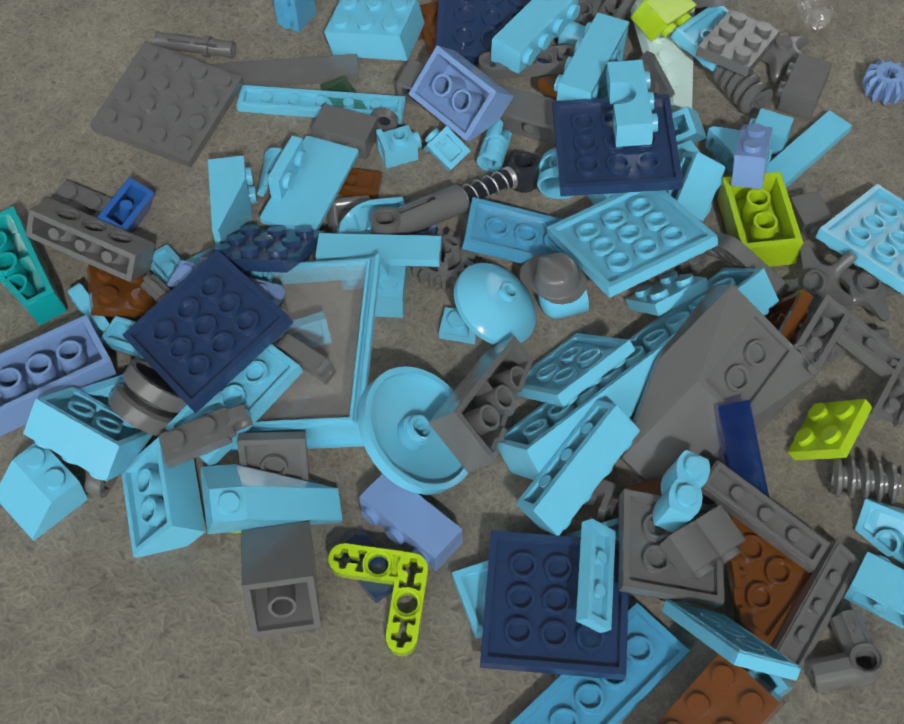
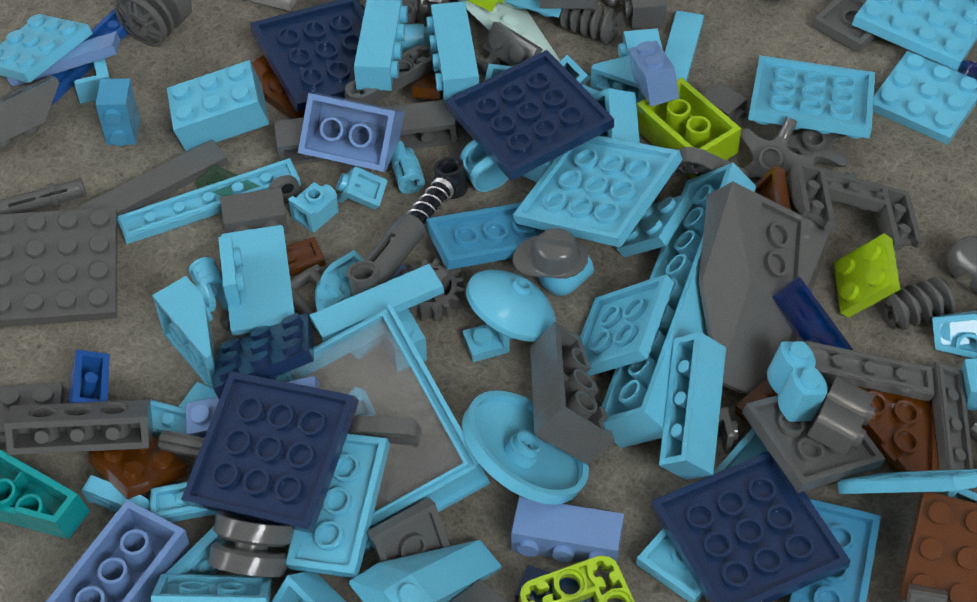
camera: 30 degrees left, 5 degrees down
dark grey hinge [158,405,253,468] -> none
medium azure plate [576,519,616,633] -> none
medium azure arch [606,60,658,147] -> none

